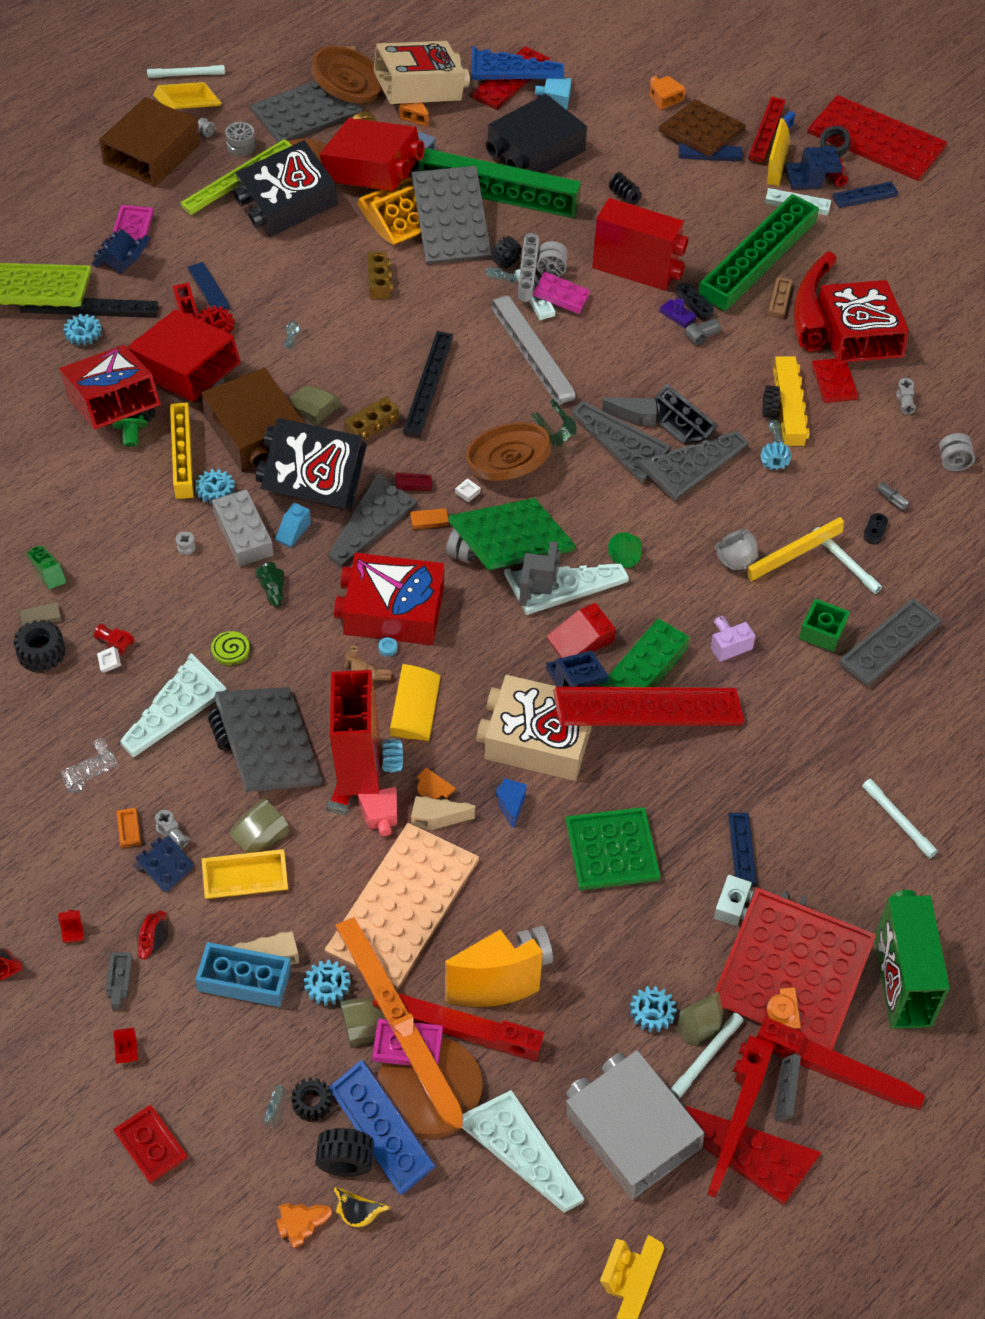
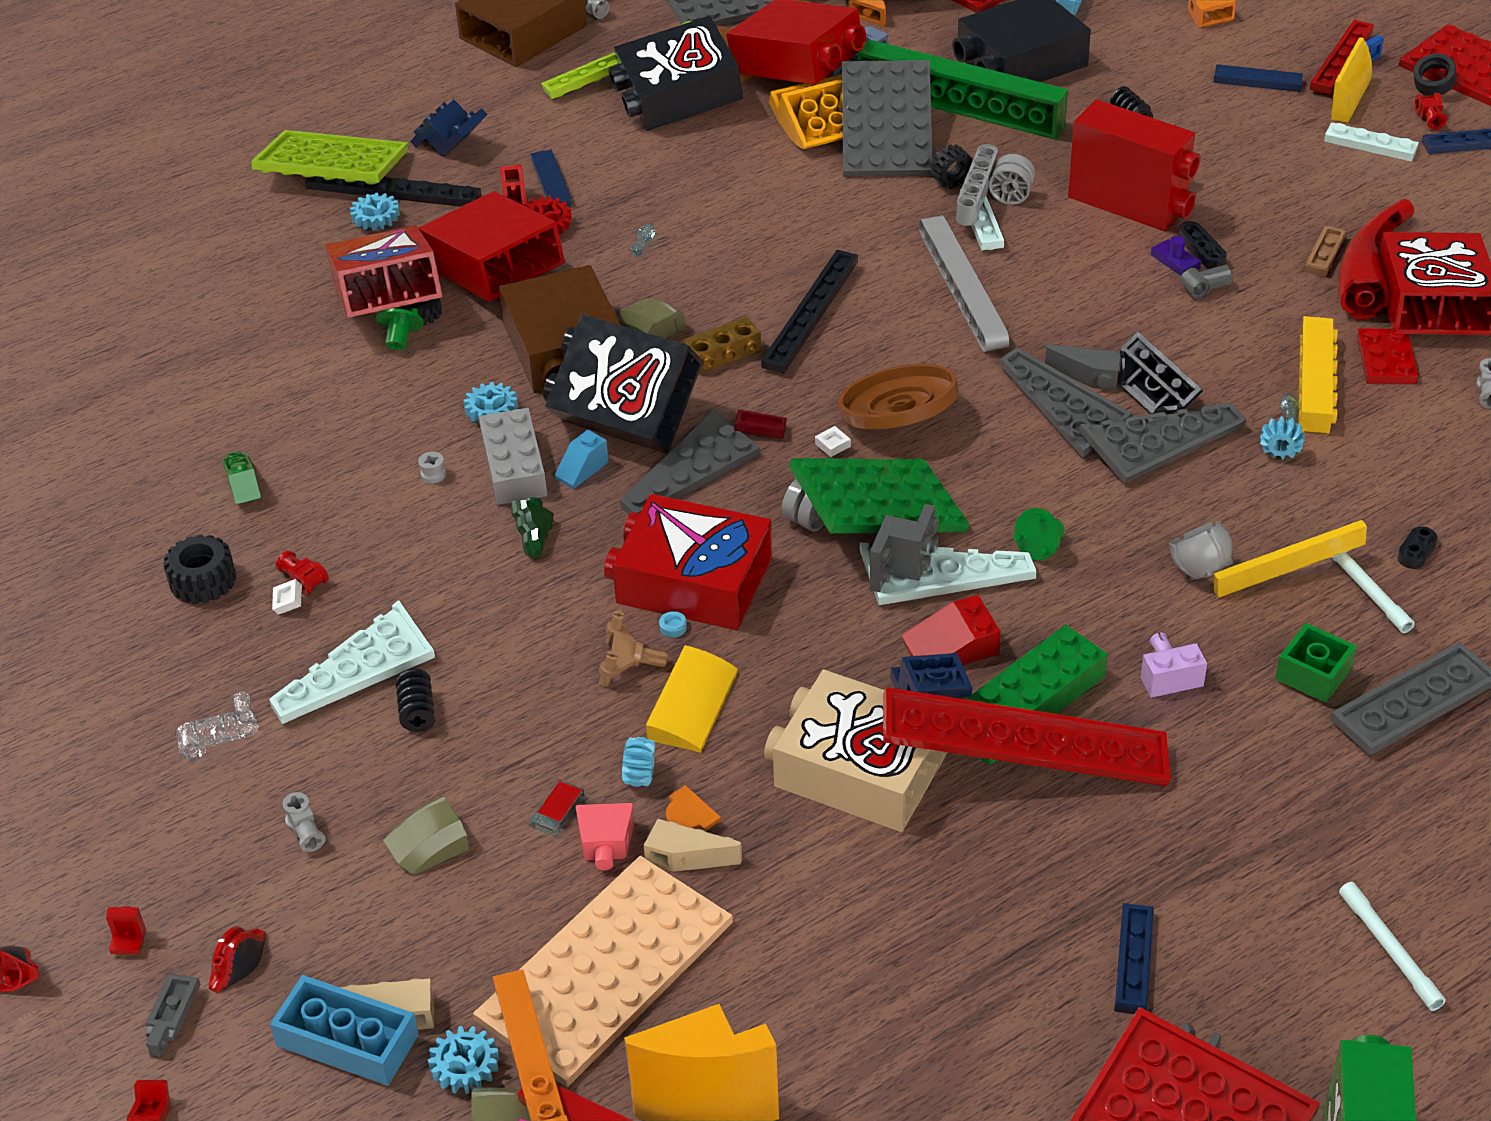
camera: 15 degrees right, 10 degrees down
dark tan tile [20,602,61,627] -> none
dark pink plate [112,205,154,240] -> none
orange tile [116,807,141,849] -> none
dark blue bracket [133,835,194,892] -> none
yellow brick [170,403,194,499] -> none
yellow slope [202,849,288,899] -> none
lime tile [211,631,250,666] -> none
dark grey plate [214,687,323,792] -> none
light grey wheel [225,122,256,157] -> none
red brick [329,670,380,796] -> none
pearl gold brick [367,251,393,300] -> none
orange tile [410,508,449,530] -> none
clear light blue piece [486,267,516,283] -> none
blue slope [495,778,527,828] -> none
light grey wheel [516,926,553,966] -> none
clear green piece [531,399,577,447] -> none
dark pink plate [533,272,590,314] -> none
green plate [565,807,660,891] -> none
reddish brown plate [659,99,746,157] -> none
green brick [699,194,819,312] -> none
light aqua brick [714,875,754,927] -> none
black tyre [762,385,780,418] -> none
dark blue bracket [784,146,842,190] -> none
dark grey axle [877,482,909,510] -> none

